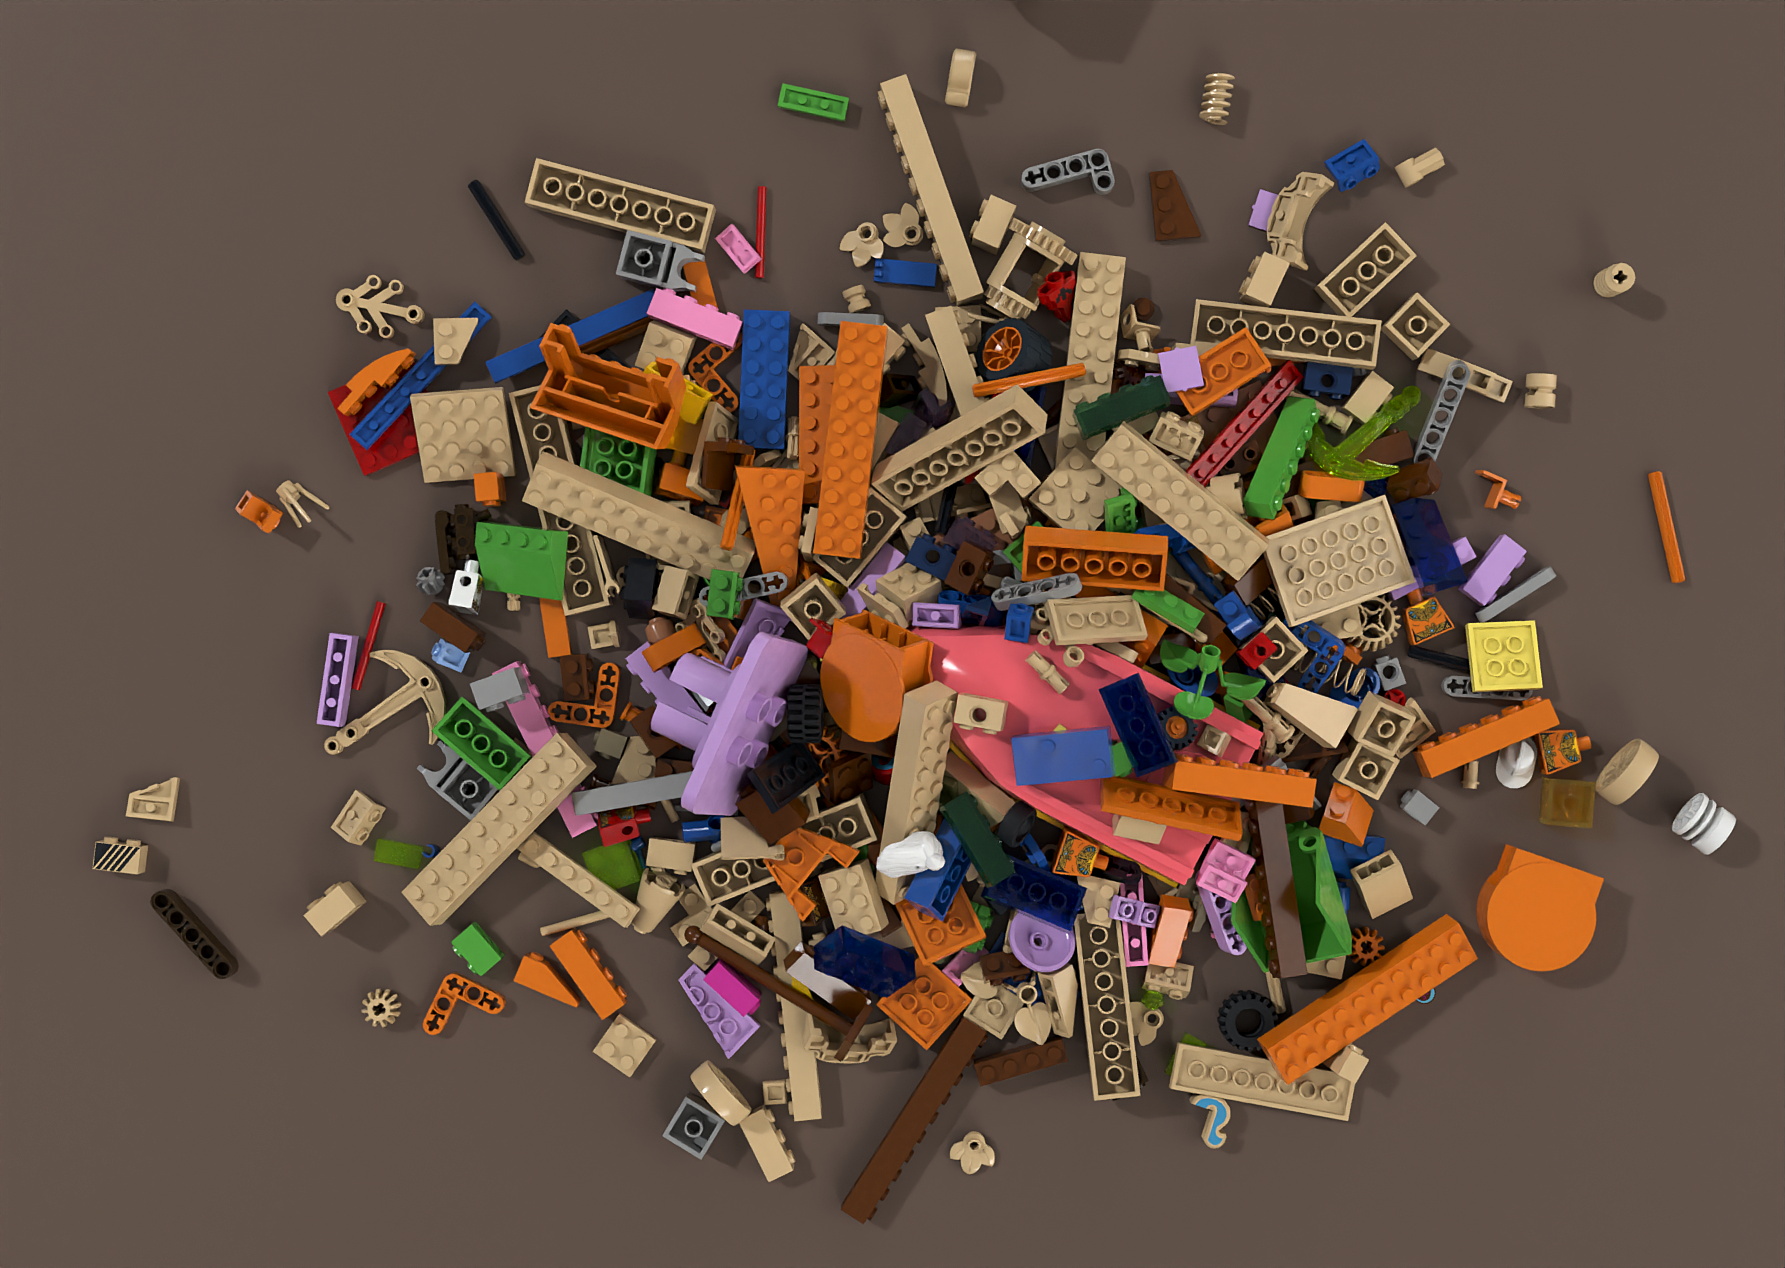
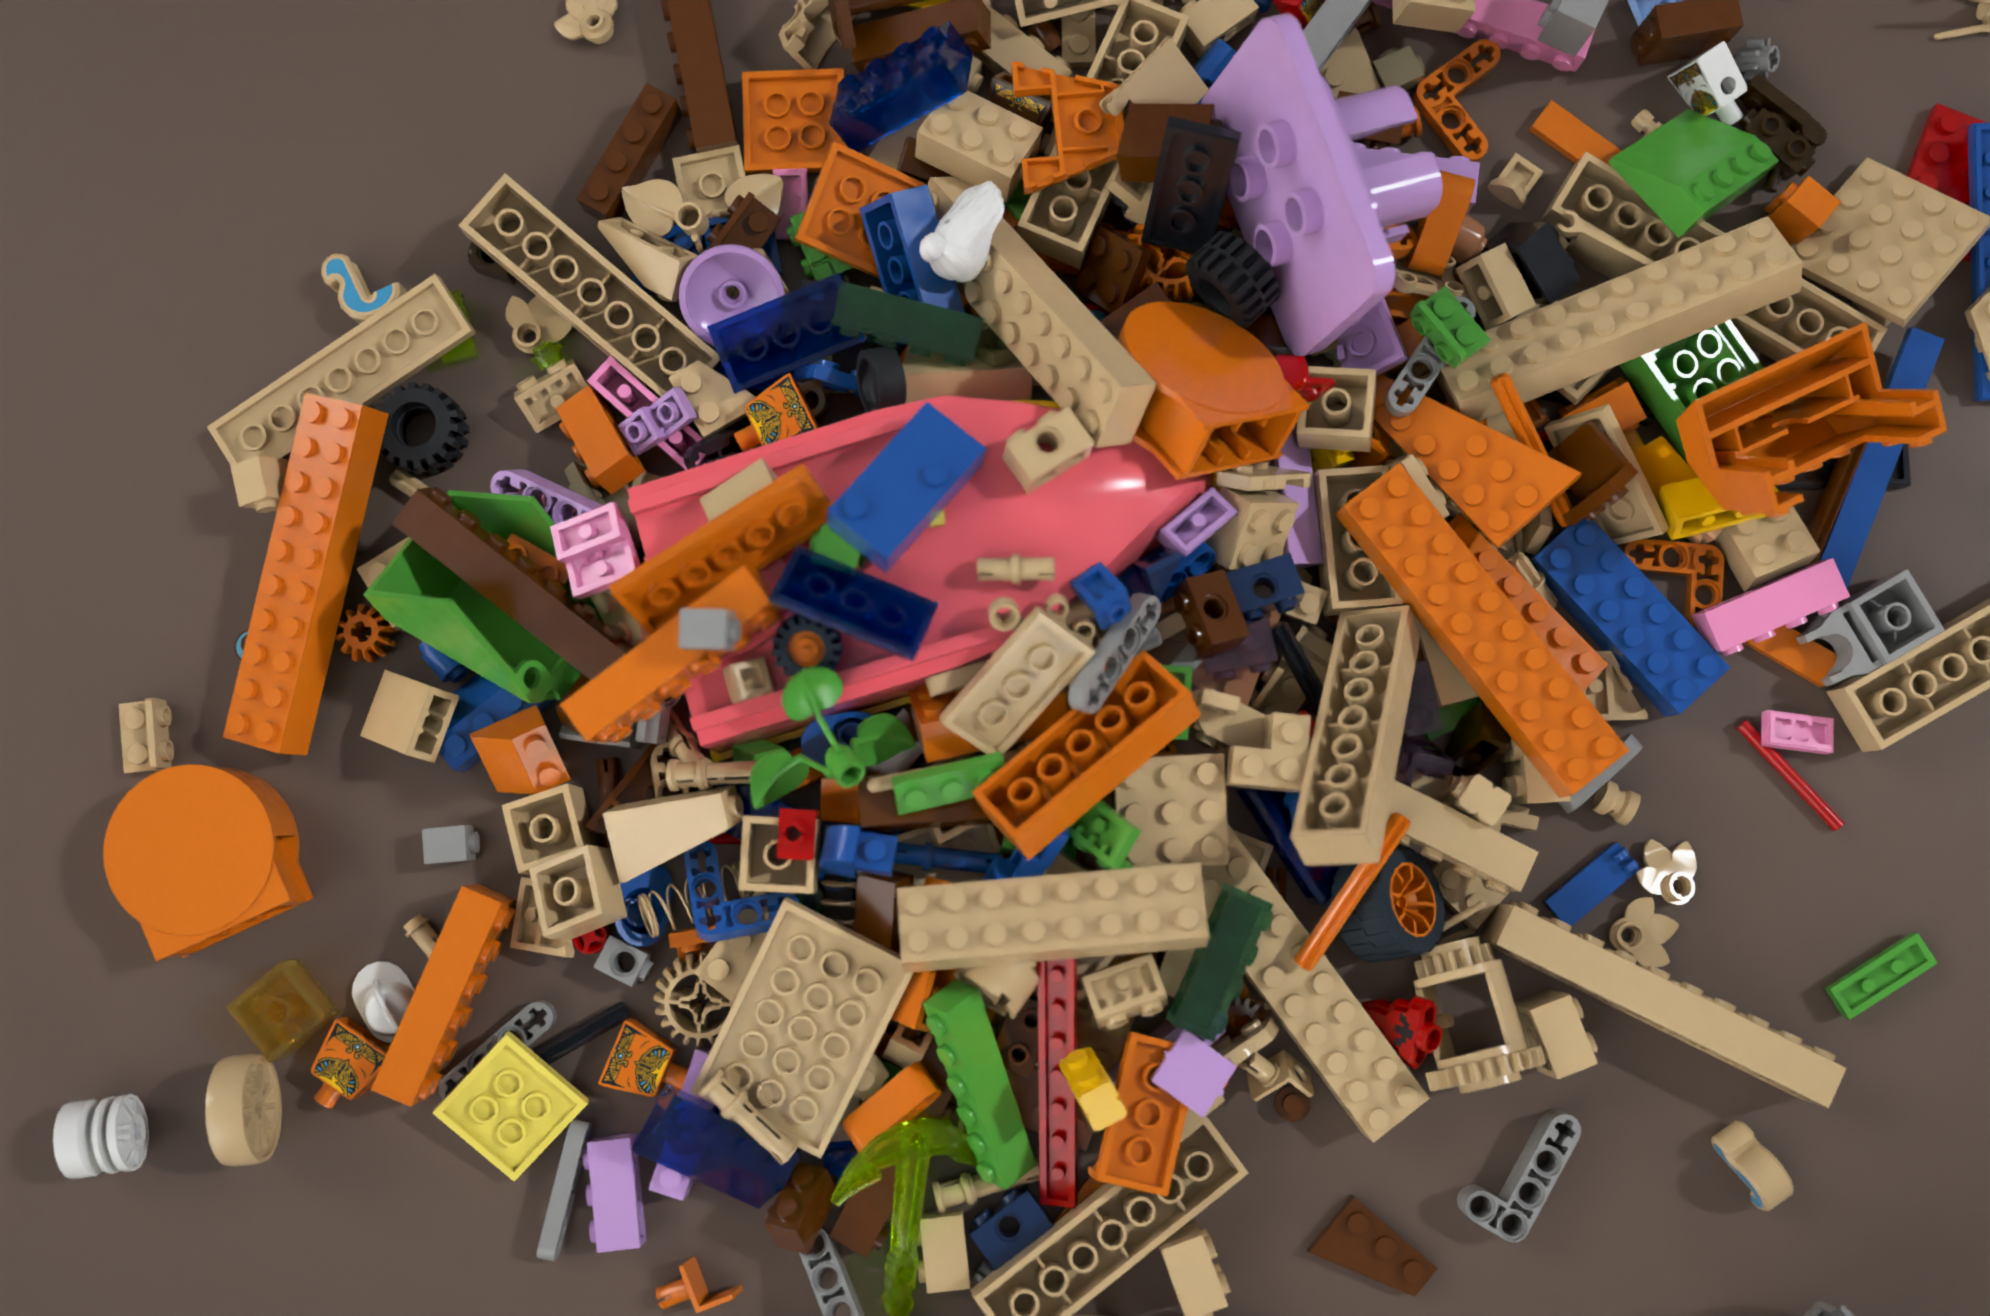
camera: 135 degrees right, 5 degrees down
reddish brown bracket [559,653,596,702] -> none
none -> tan bracket [119,698,174,774]
none -> light grey brick [678,608,741,651]
none -> tan pin [697,1068,798,1165]
none -> yellow brick [1058,1046,1127,1131]
none -> tan brick [1441,774,1512,826]

